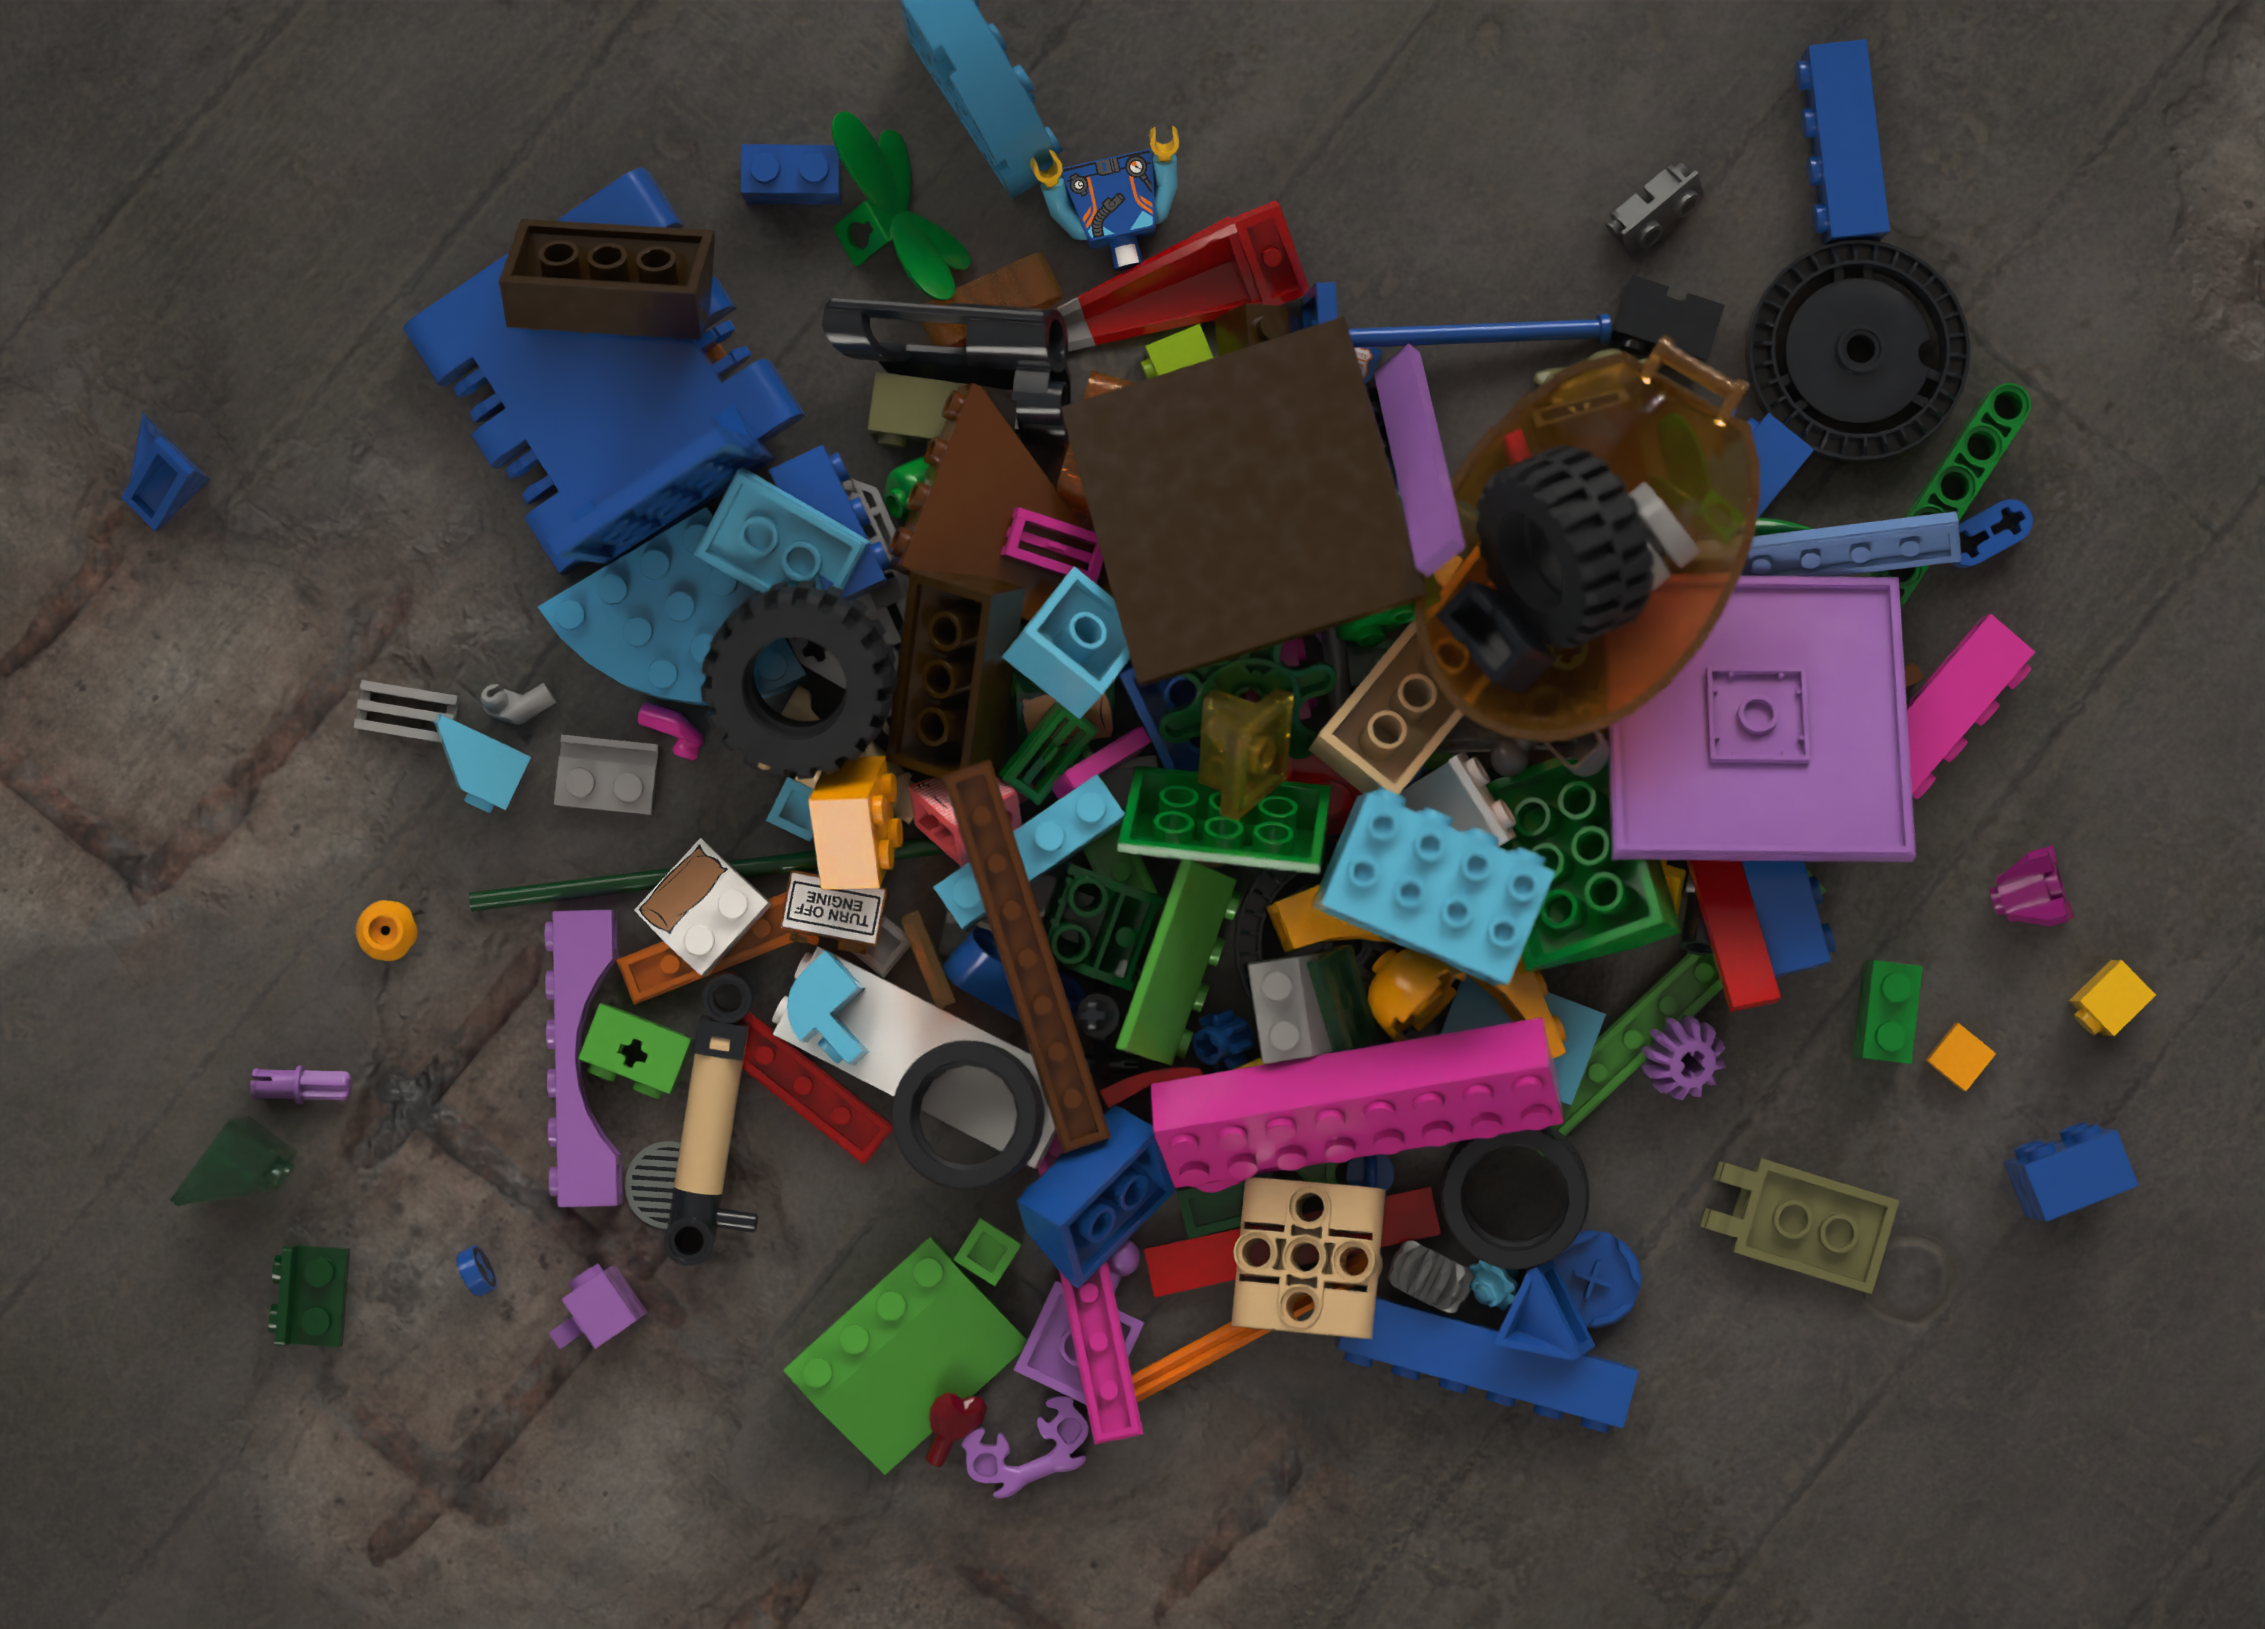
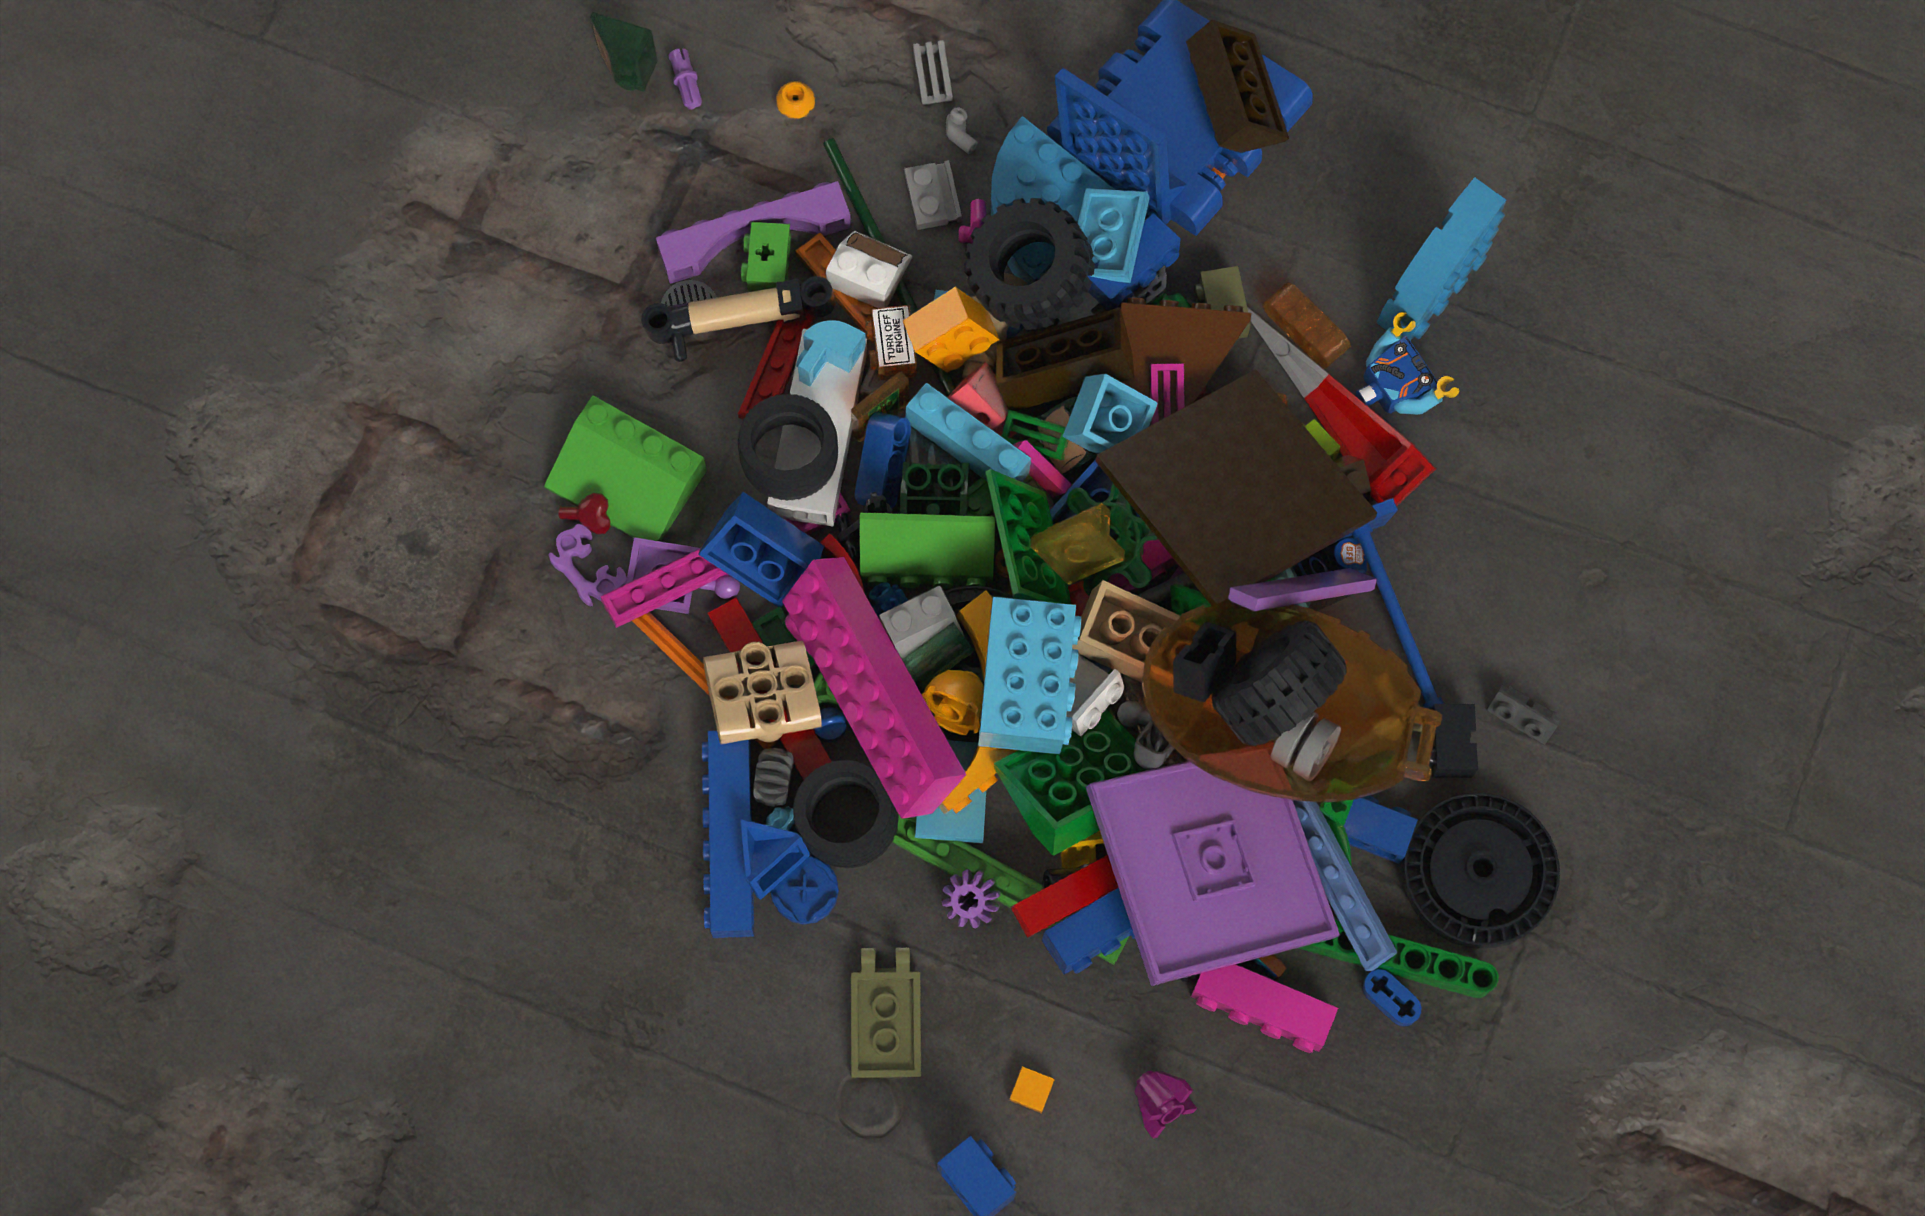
camera: 75 degrees right, 15 degrees down
dark green bracket [268,1244,350,1347] -> none
medium azure slope [434,713,531,813] -> none
blue tile [456,1245,497,1297] -> none
medium lavender brick [549,1264,648,1349] -> none
blue brick [741,144,843,205] -> none
black panel [822,298,1071,448] -> none
green piece [831,111,971,301] -> none
reddish brown tile [942,759,1111,1153] -> none
bright green panel [954,1217,1023,1286] -> none
blue brick [1795,39,1890,245] -> none
green brick [1852,960,1923,1064] -> none
yellow brick [2069,960,2156,1036] -> none

